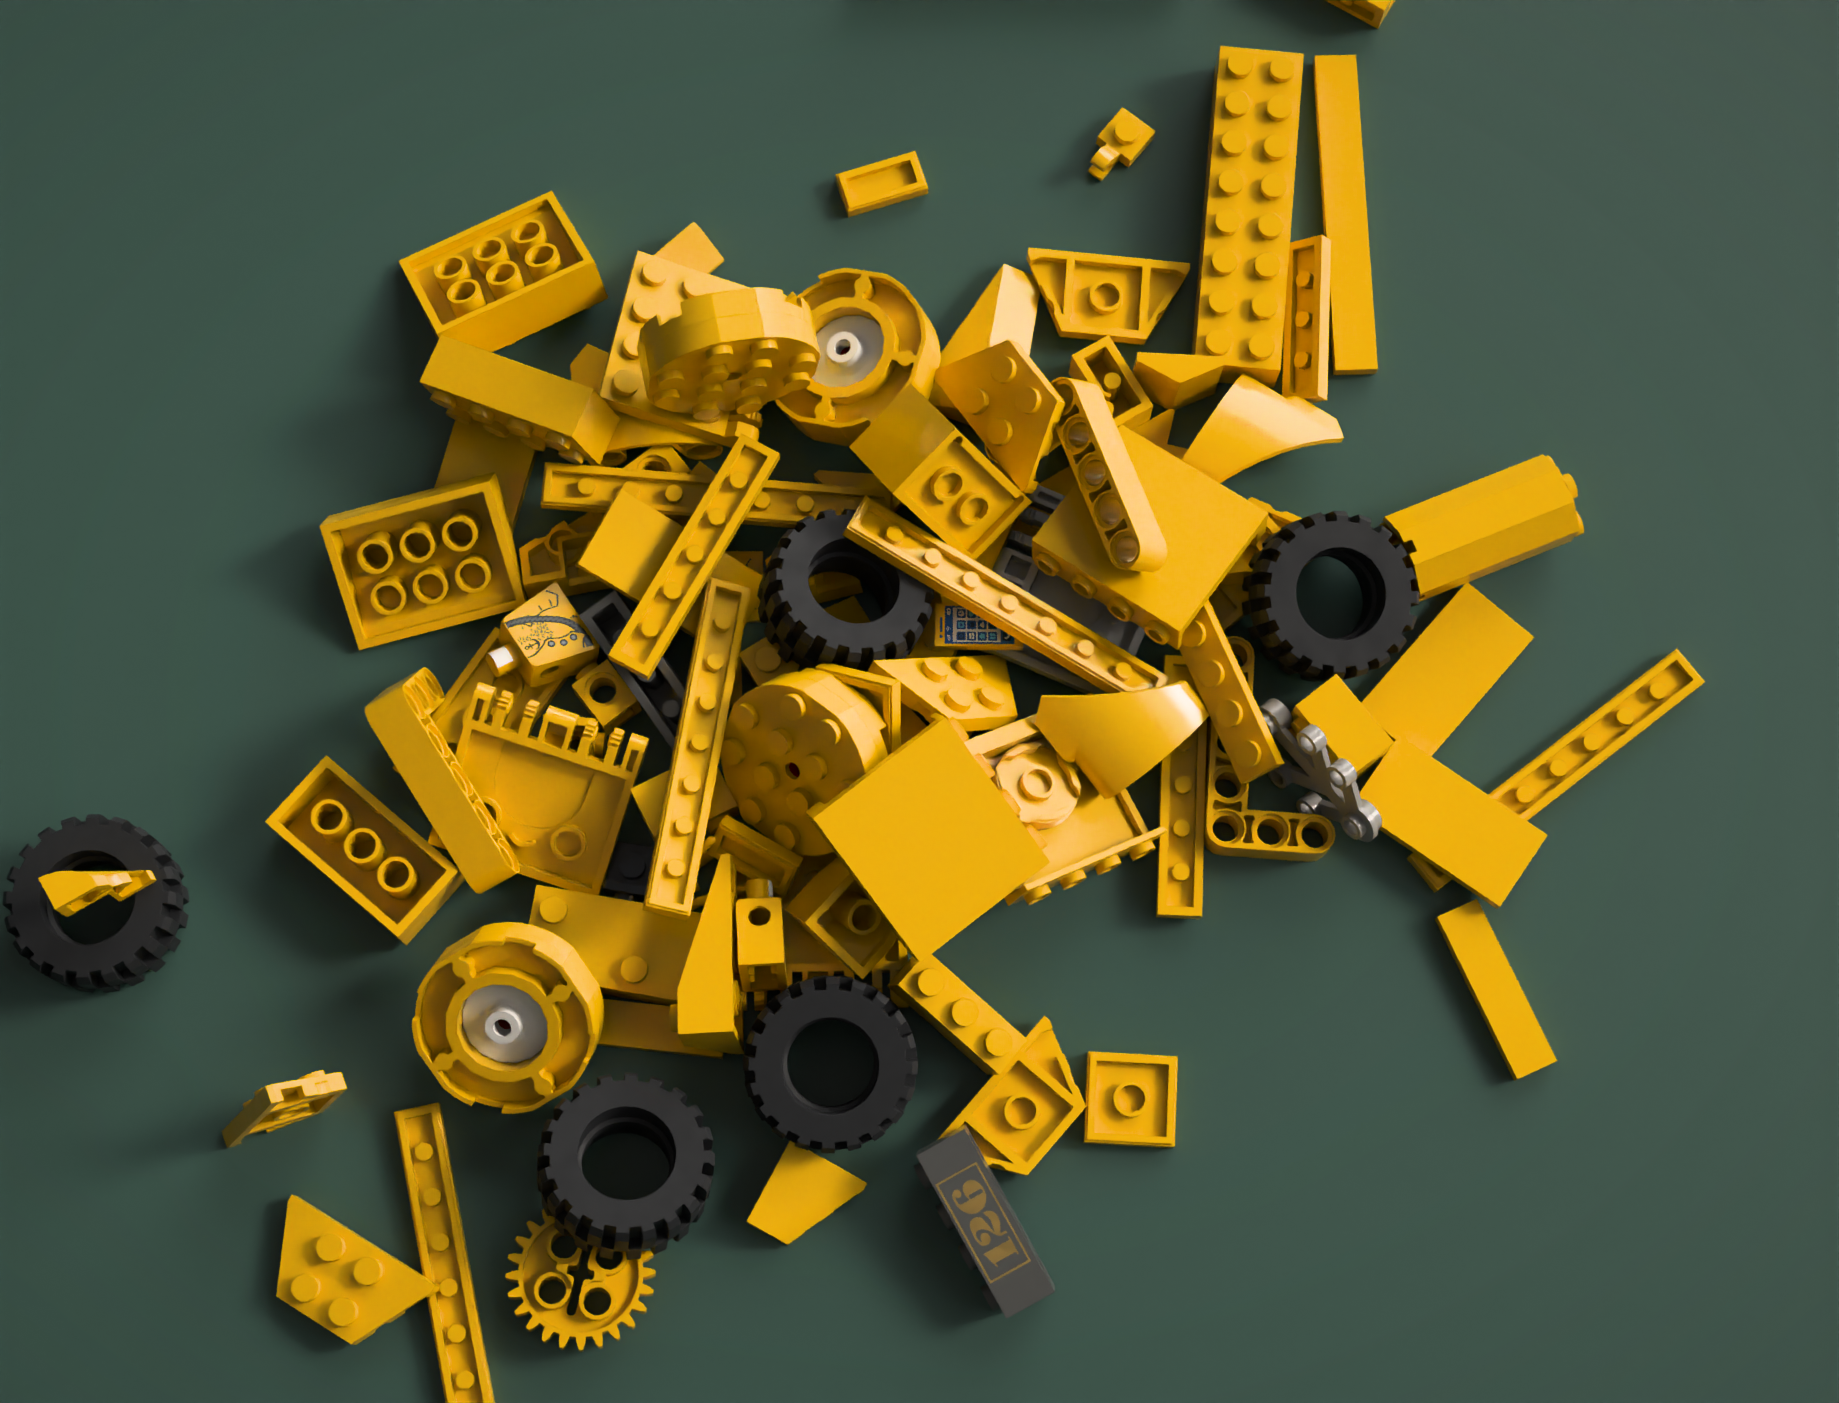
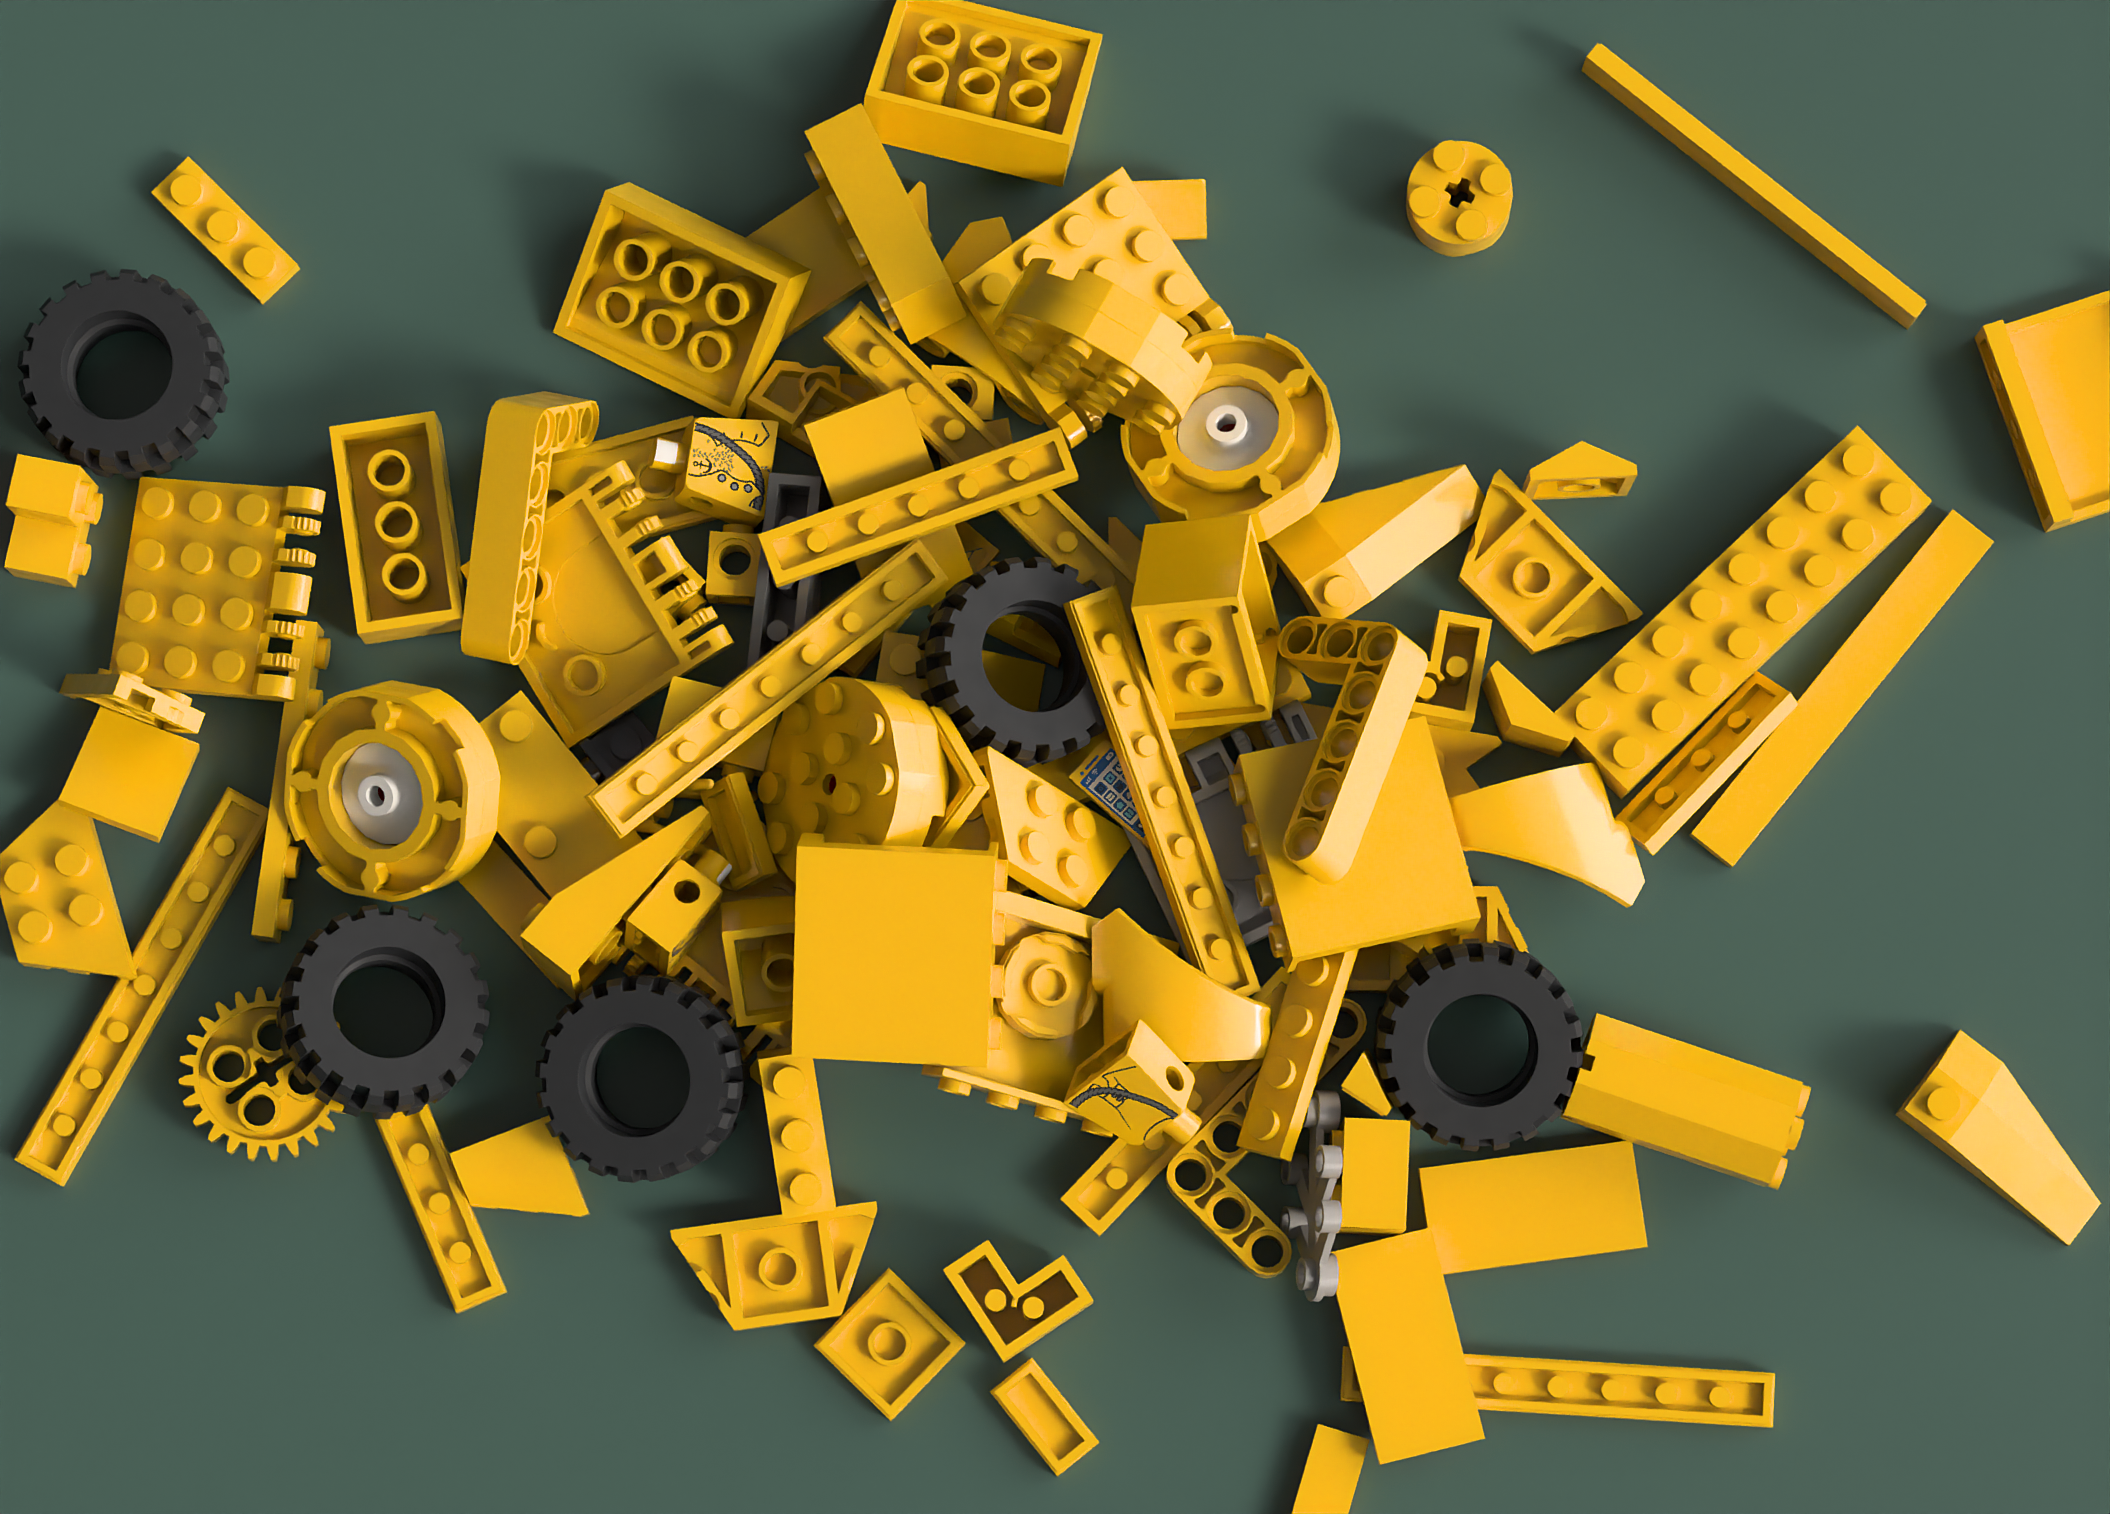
camera: 45 degrees right, 5 degrees up
yellow slope [38,870,157,917] -> none
yellow tile [835,151,928,218] -> none
dark grey brick [914,1124,1055,1319] -> none
yellow wing [934,339,1066,494] -> none
yellow plate [1088,107,1156,181] -> none
none -> yellow brick [4,454,103,588]
none -> yellow tile [58,706,200,843]
none -> yellow hinge [109,477,326,702]
none -> yellow plate [151,156,300,305]
none -> yellow plate [251,620,331,943]
none -> yellow tile [375,1104,507,1314]
none -> yellow brick [943,1240,1094,1363]
none -> yellow tile [990,1358,1099,1477]
none -> yellow torso [1063,1019,1202,1145]
none -> yellow slope [1341,1048,1394,1116]
none -> yellow brick [1406,140,1513,257]
none -> yellow slope [1521,441,1637,500]
none -> yellow wedge [1895,1030,2101,1246]

